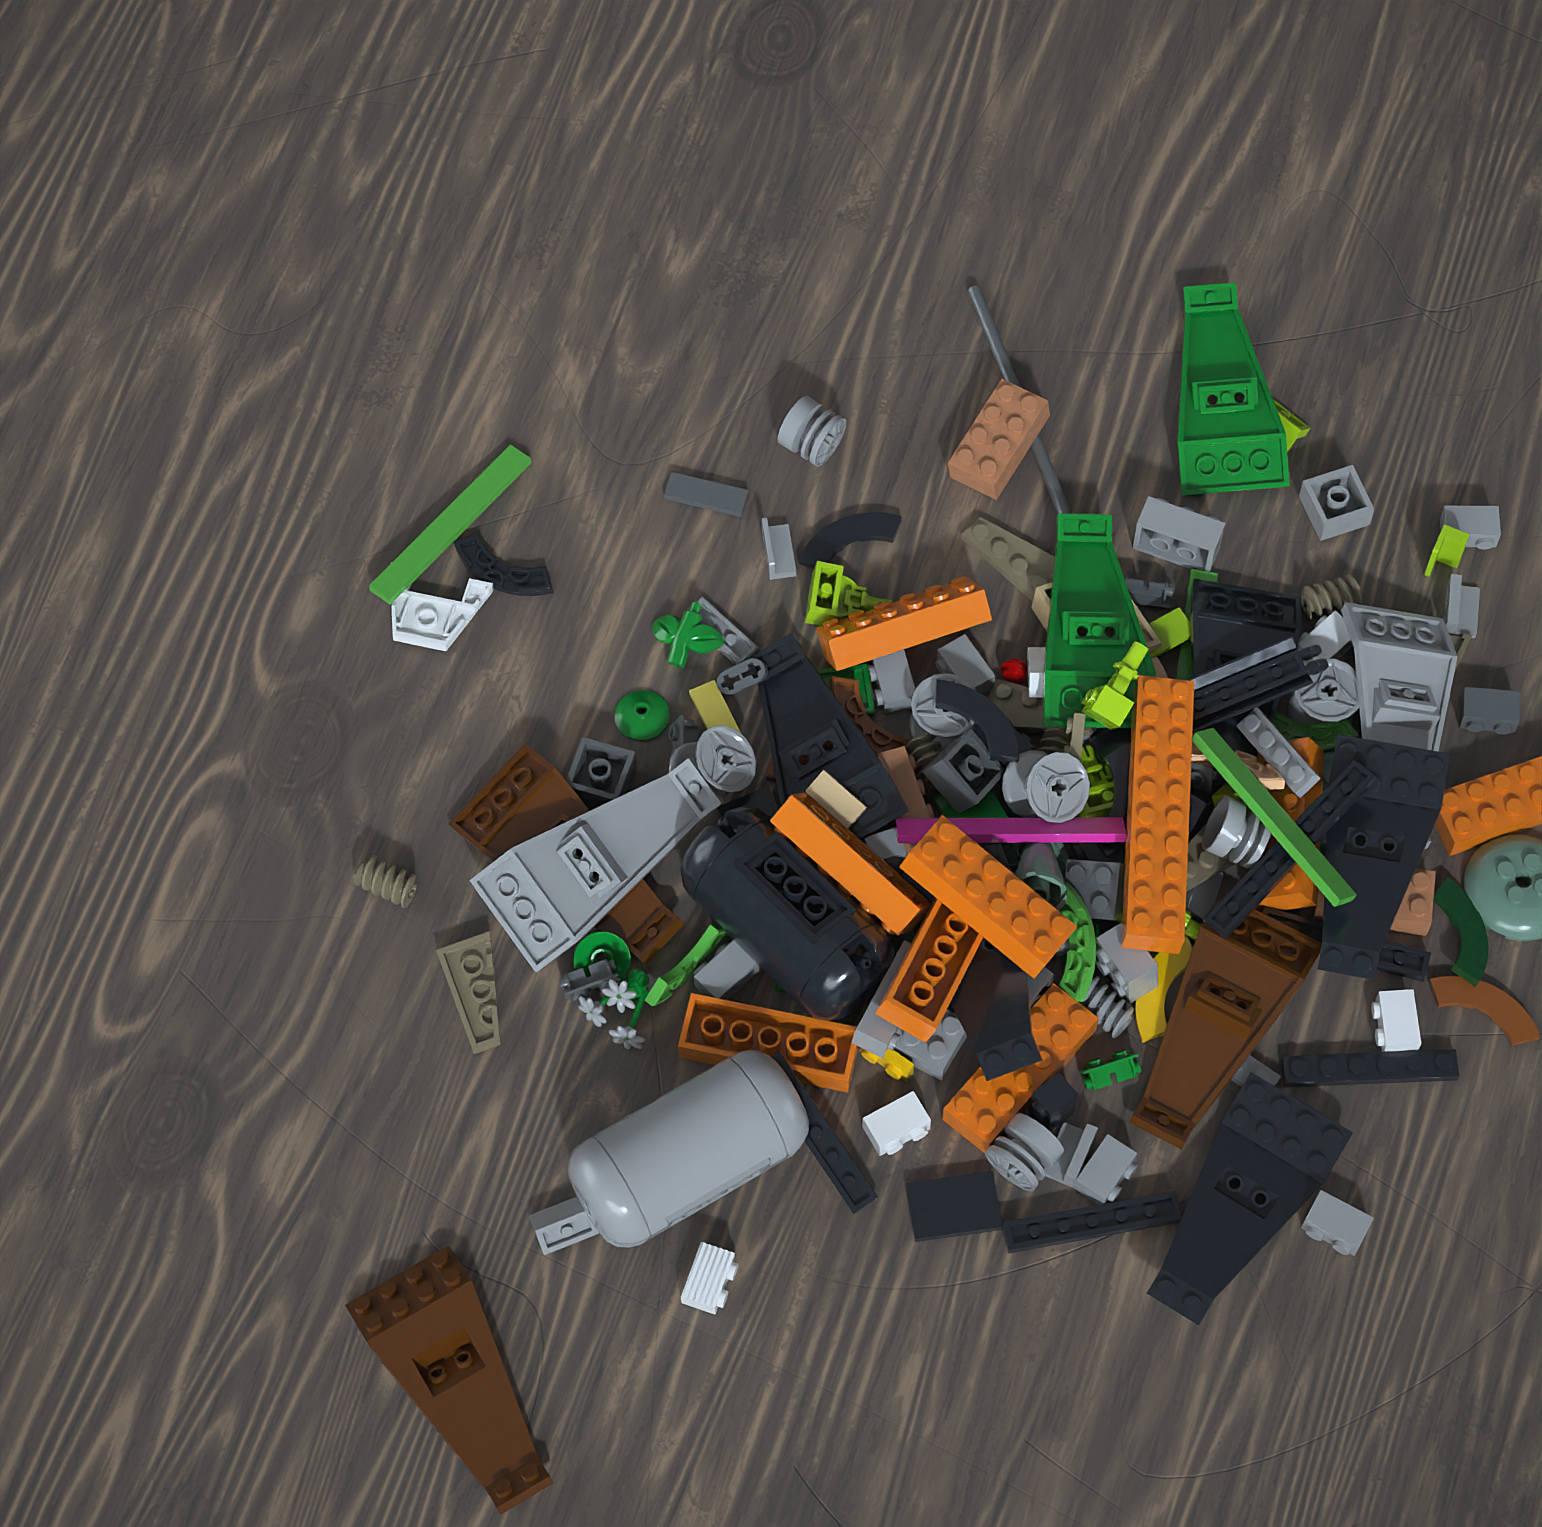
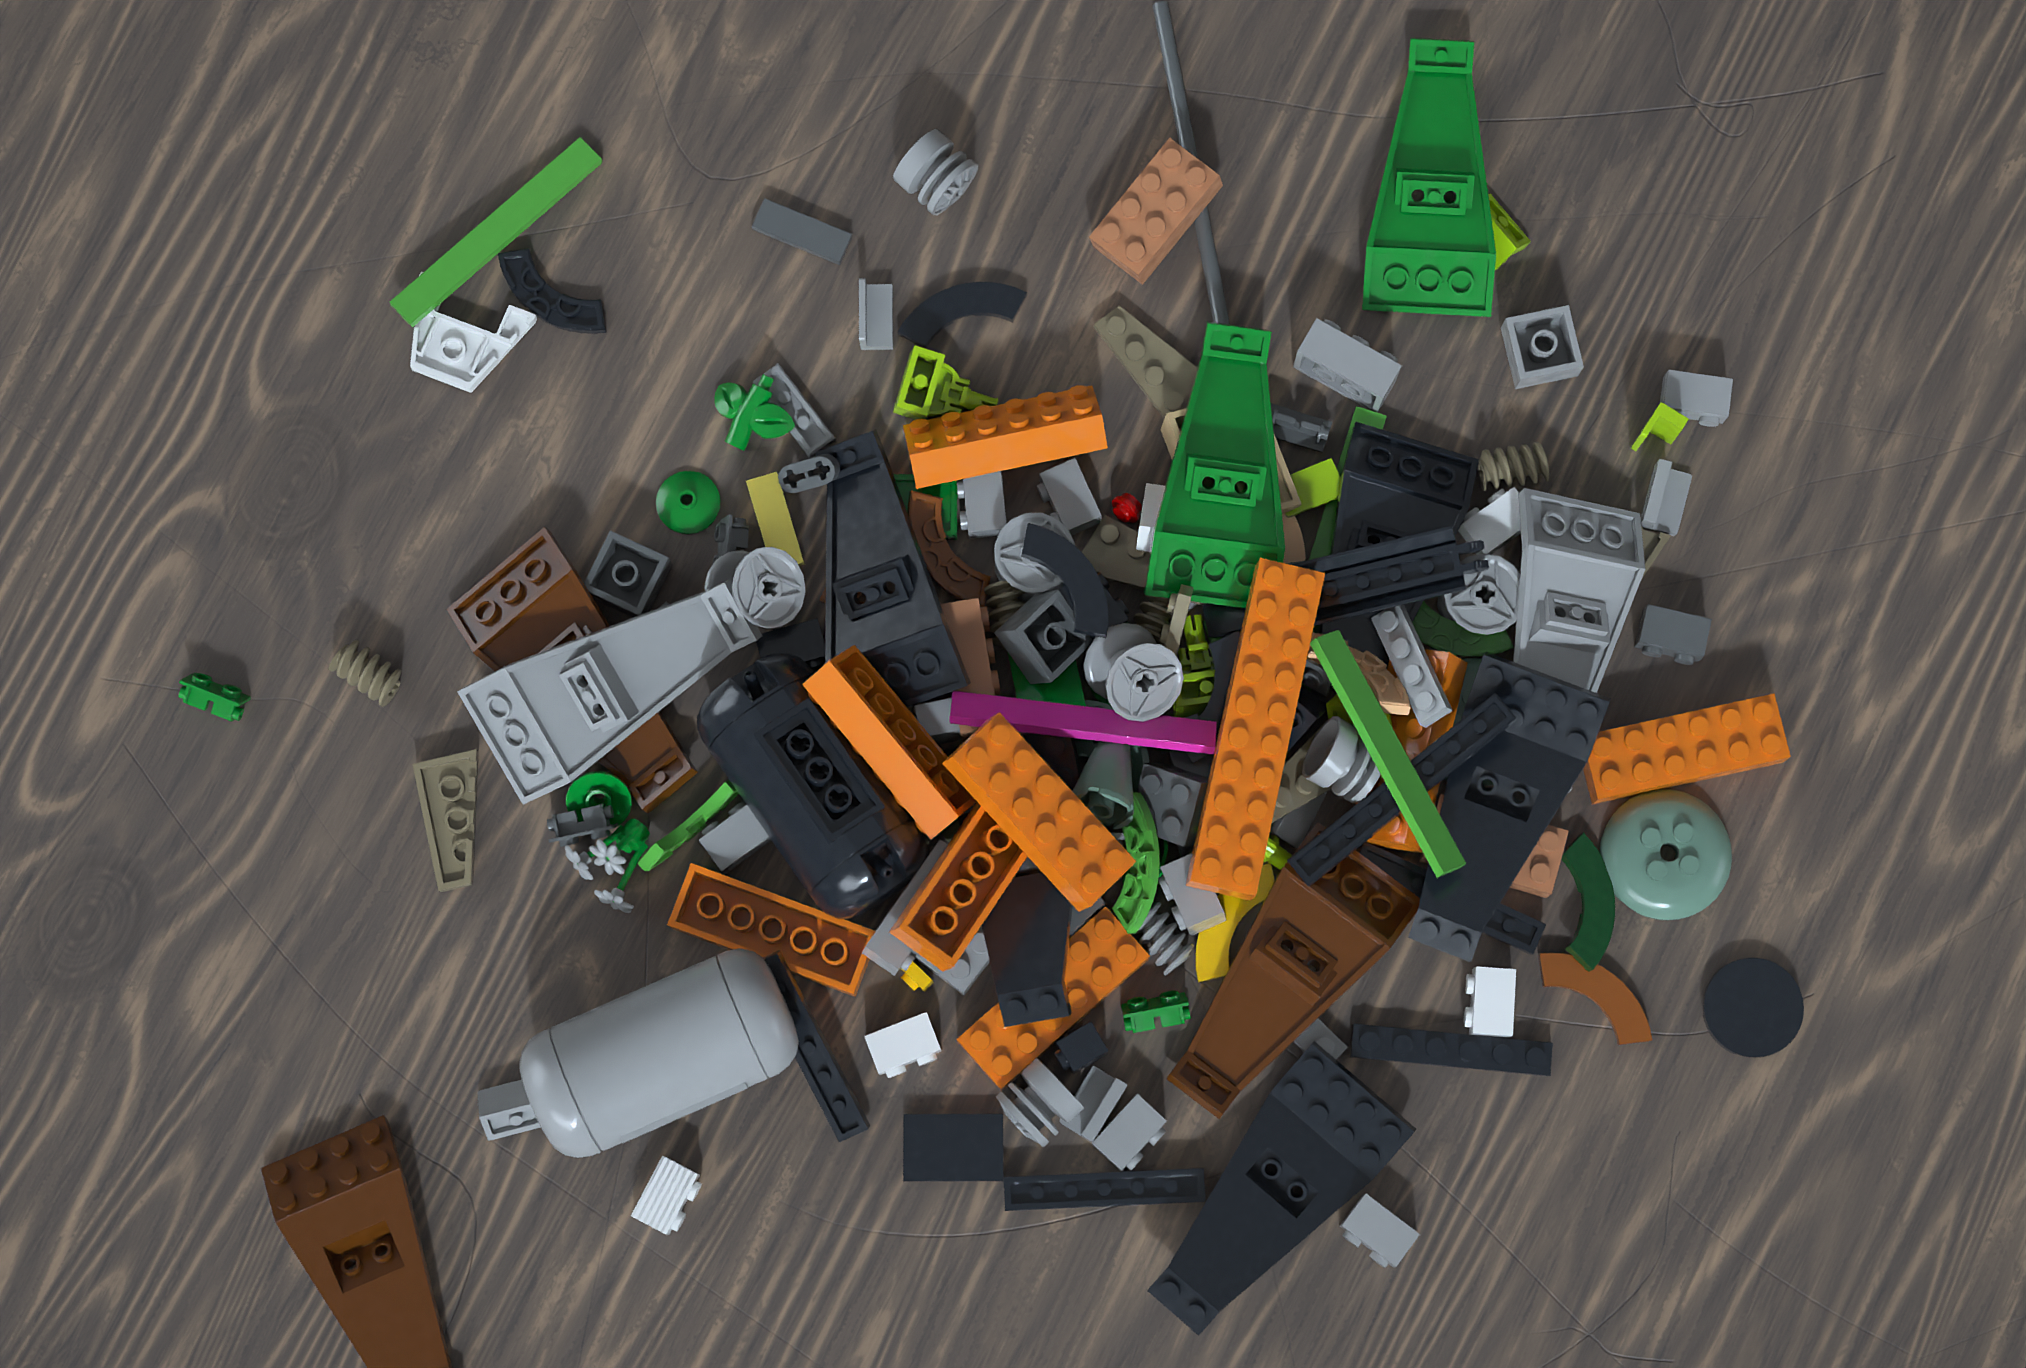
camera: 10 degrees right, 15 degrees up
tan tile [805,770,867,829] -> none
lime brick [1081,641,1149,729] -> none
none -> green hinge [179,673,251,722]

